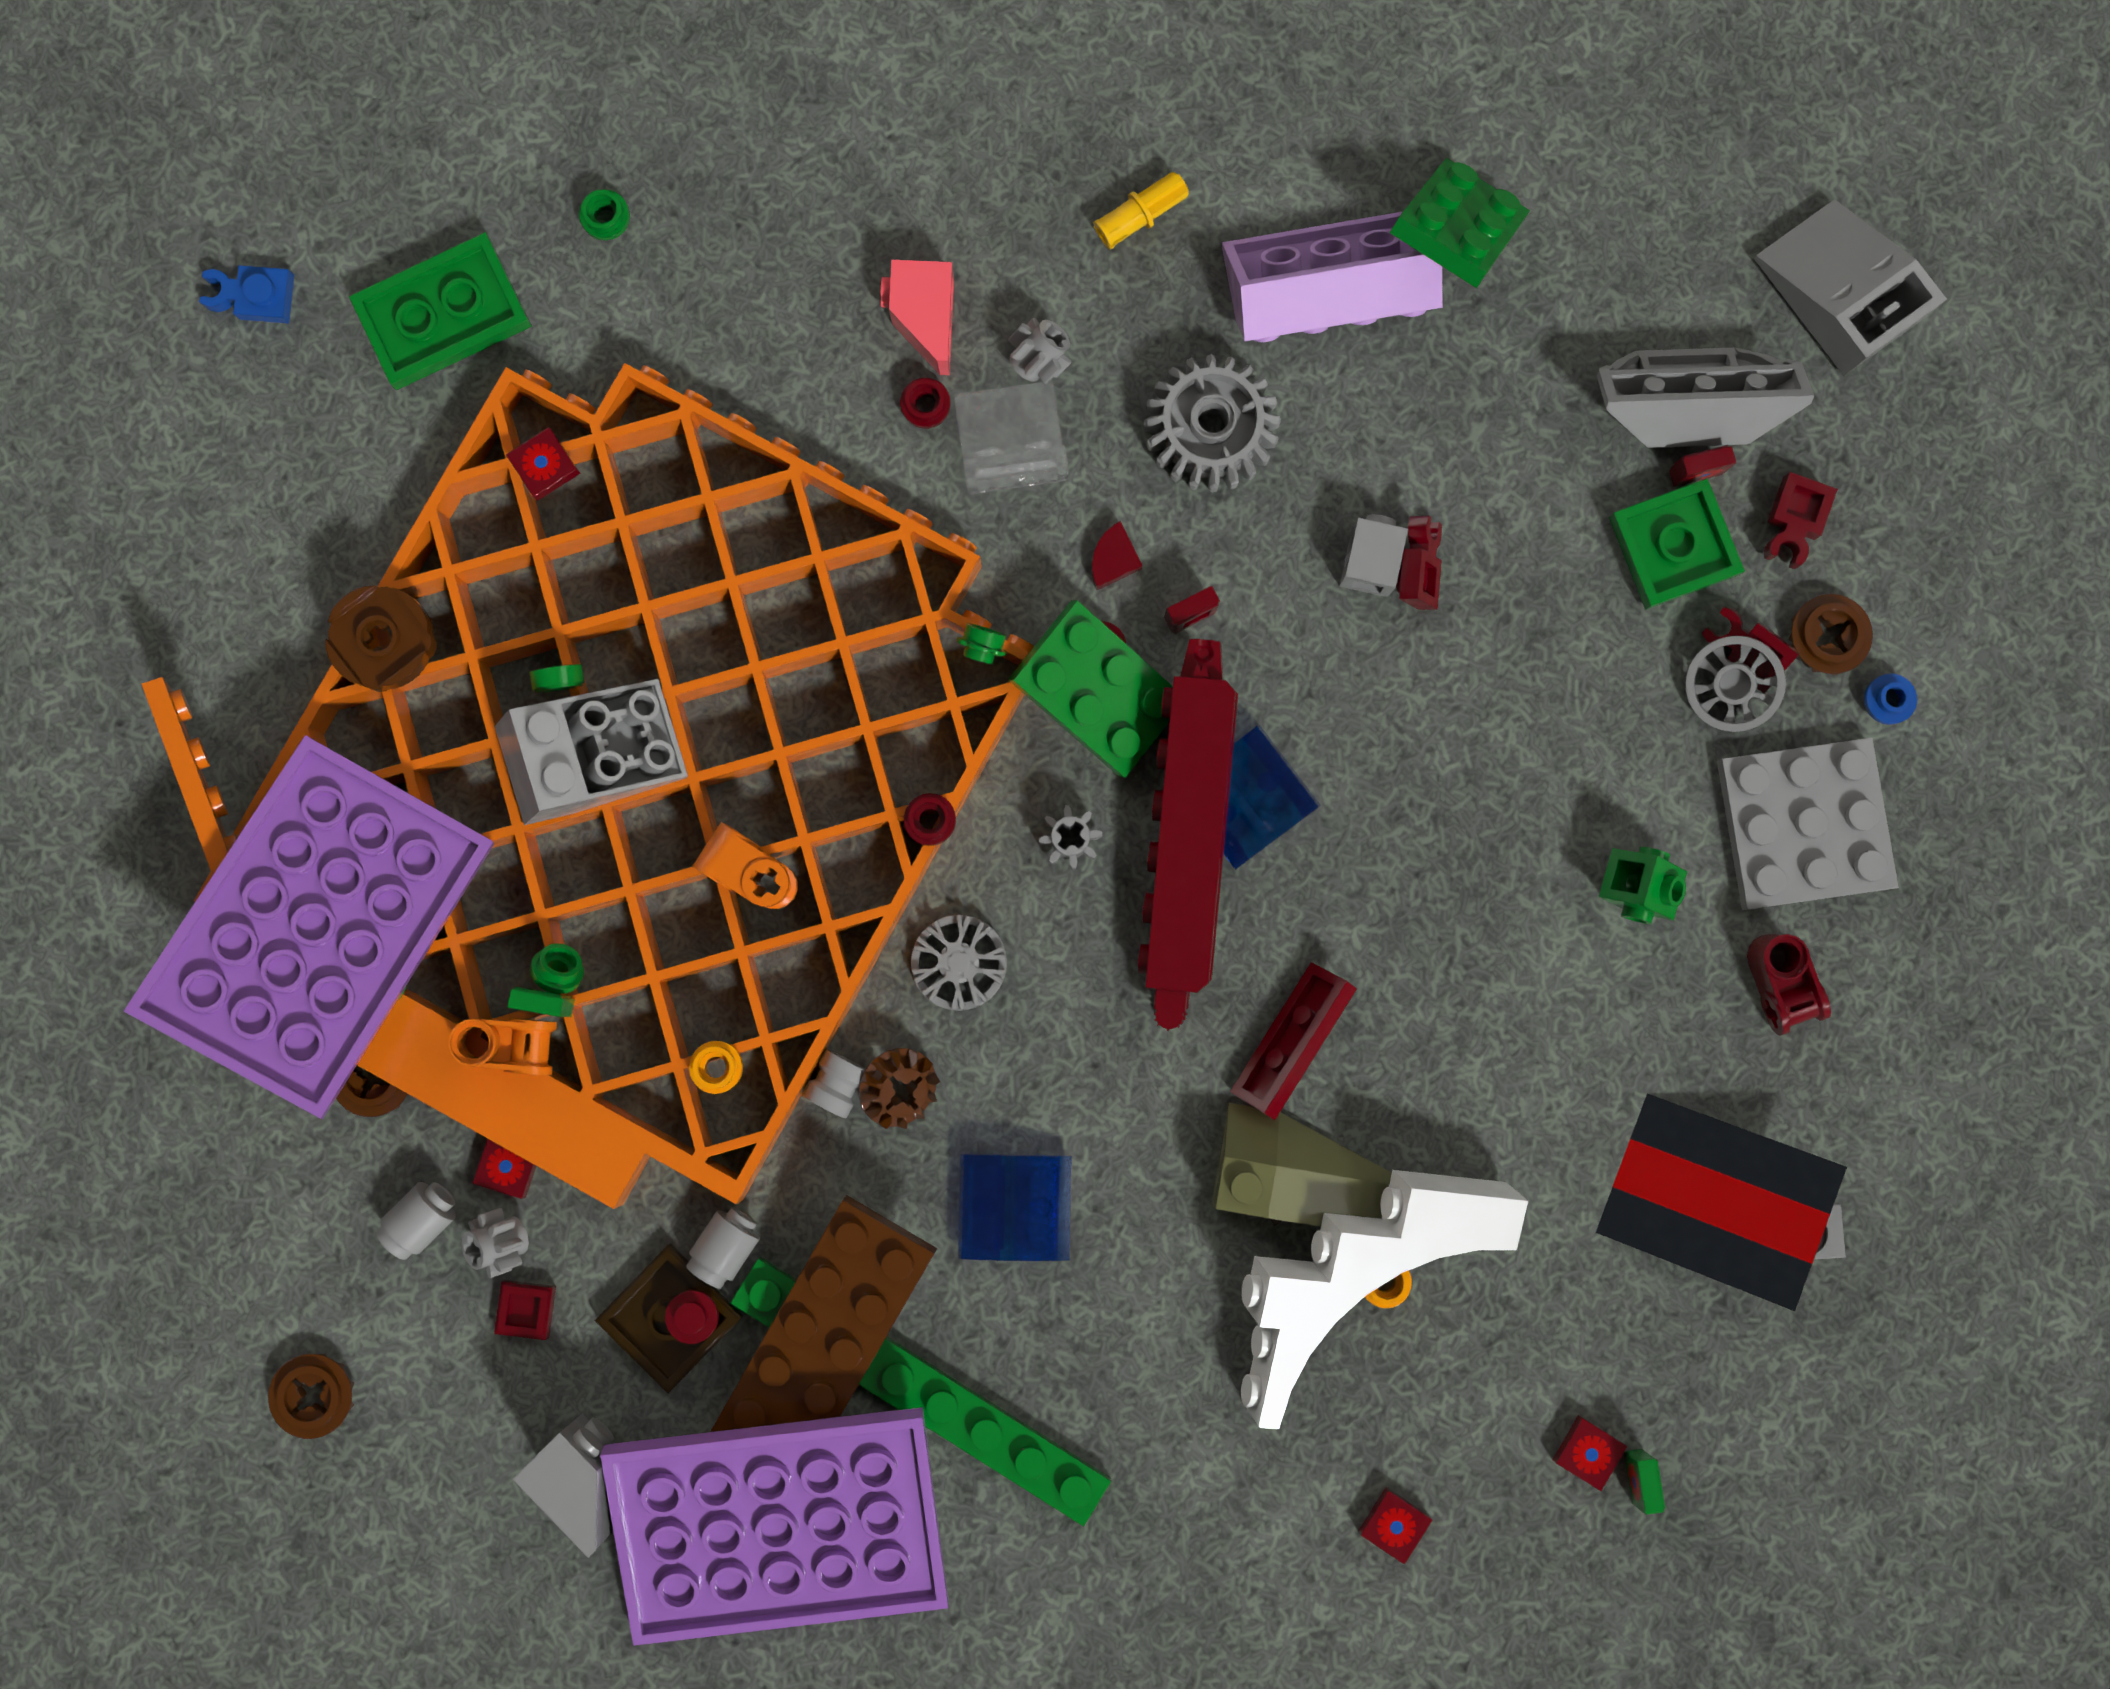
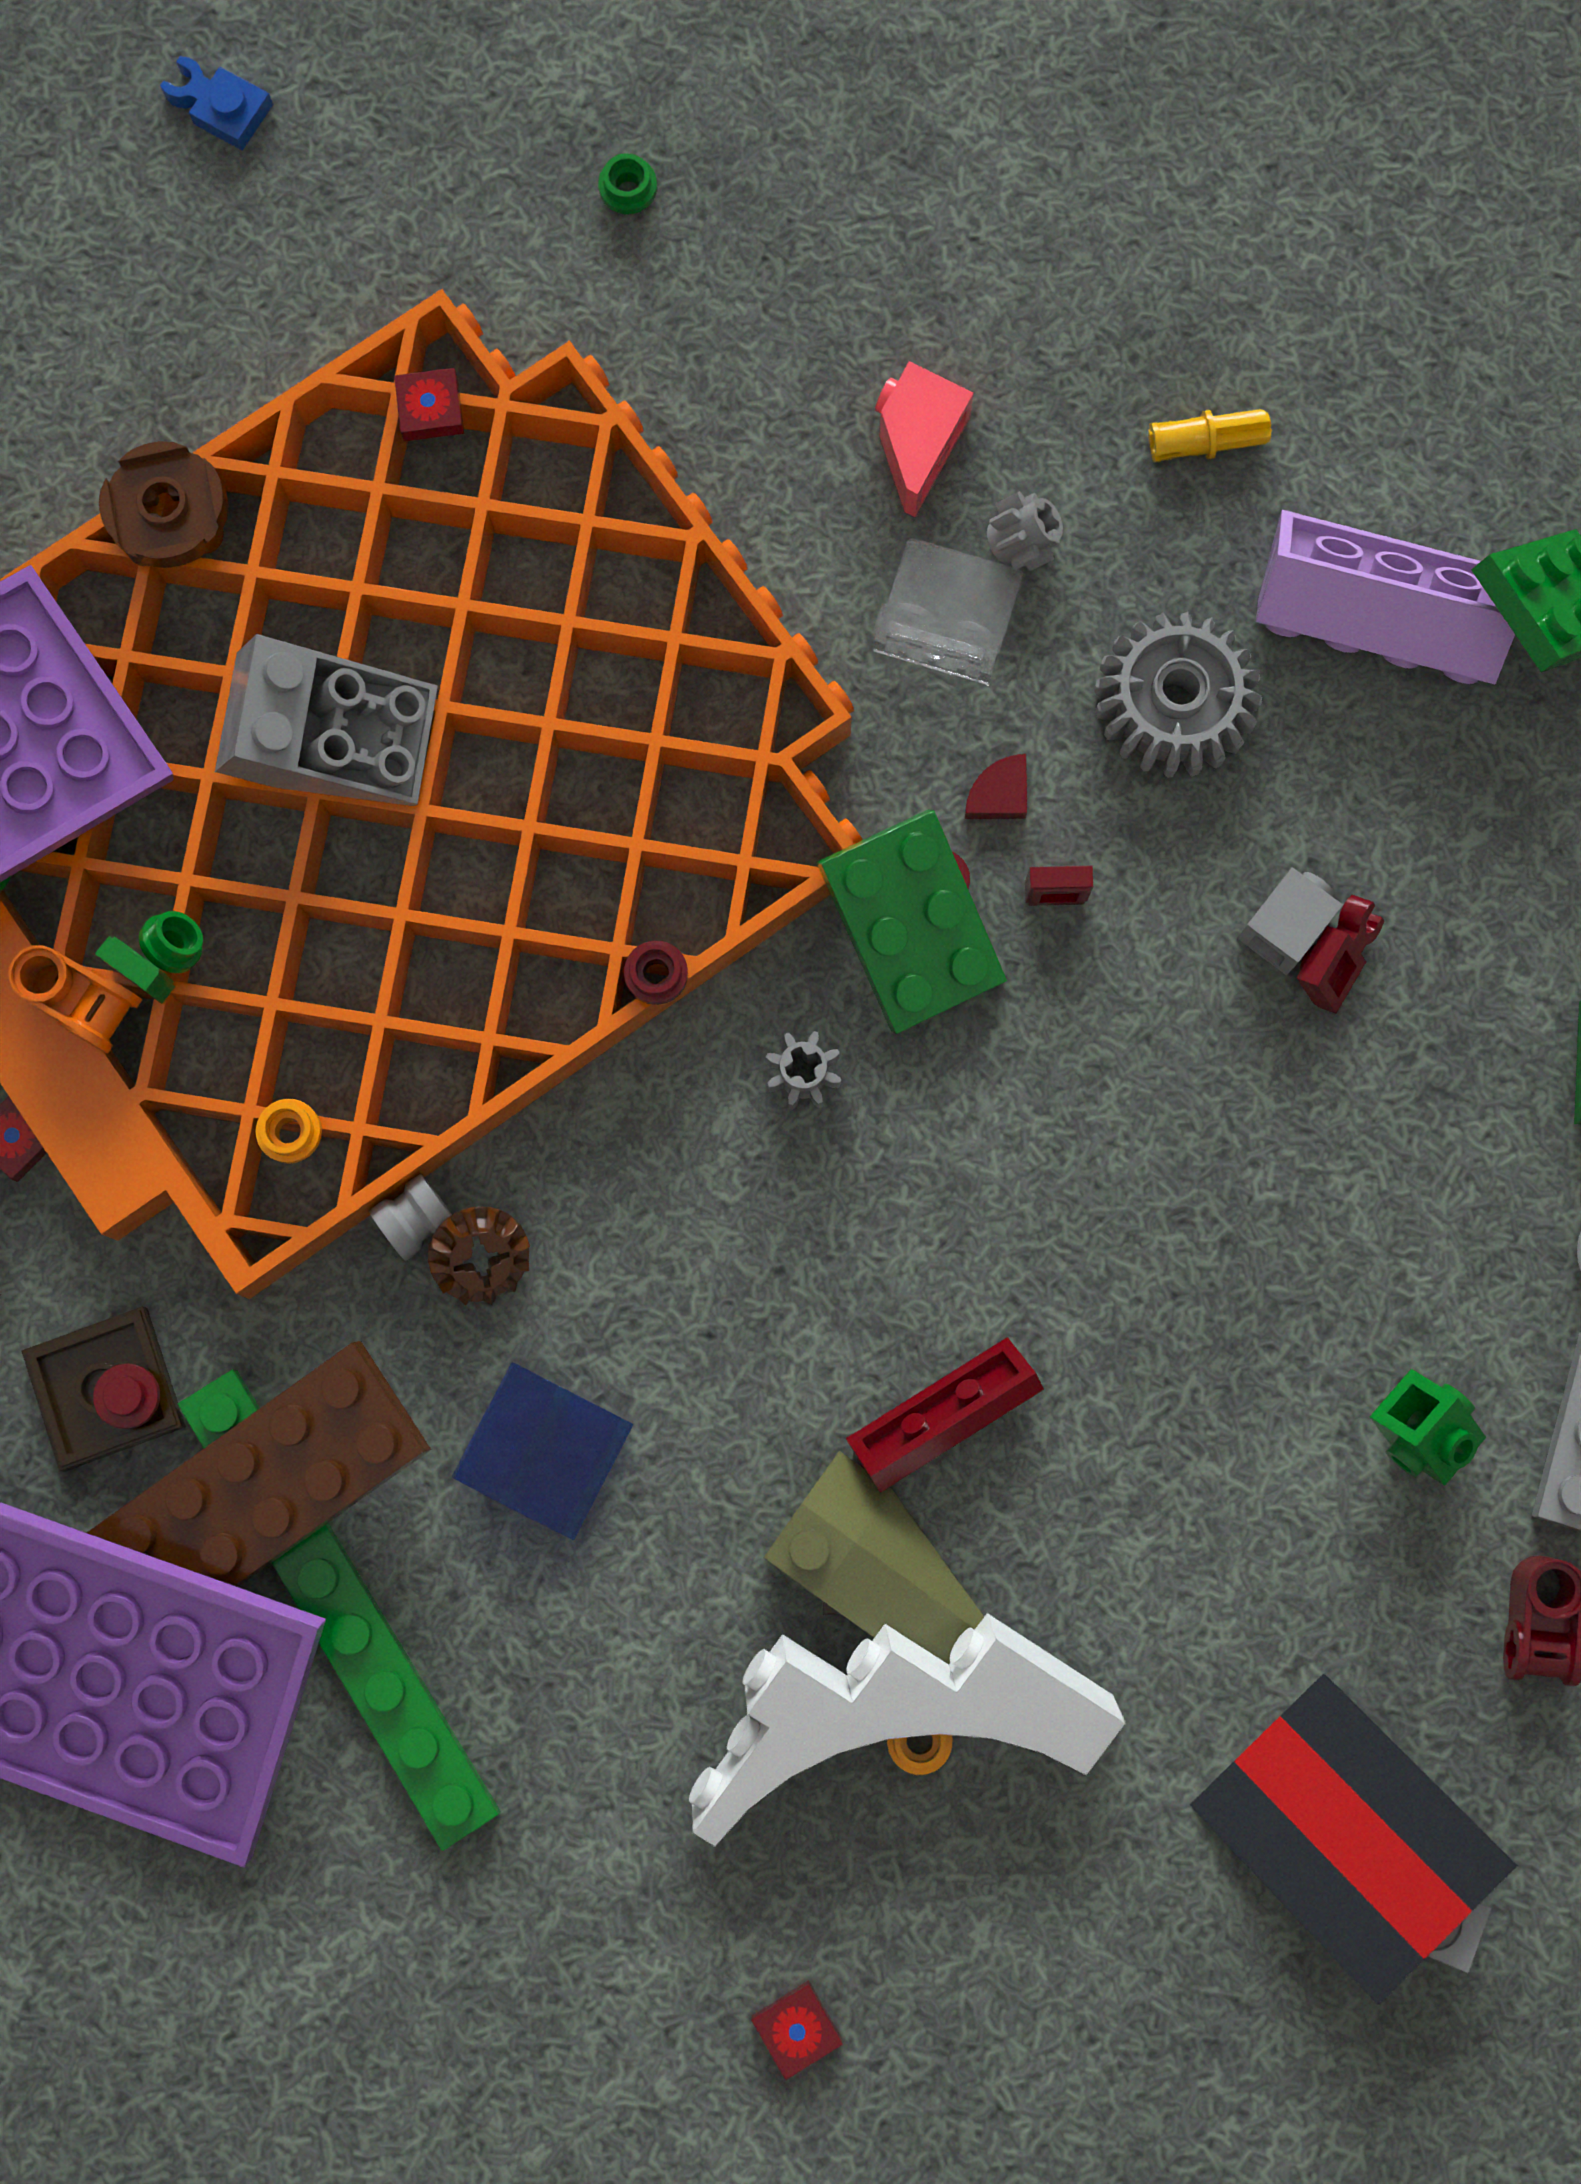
camera: 30 degrees right, 5 degrees down
green plate [349,232,533,391] -> none
green tile [529,664,585,693] -> none
light grey brick [686,1207,760,1289] -> none
orange piece [693,822,798,909] -> none
dark red plate [900,378,951,429] -> none
light grey wheel [911,915,1007,1011] -> none
green plate [956,623,1006,664] -> none
dark red hinge [1138,639,1239,1031] -> none
clear blue slope [1224,725,1321,870] -> none
dark red tile [1552,1415,1627,1491] -> none
green tile [1624,1449,1666,1515] -> none

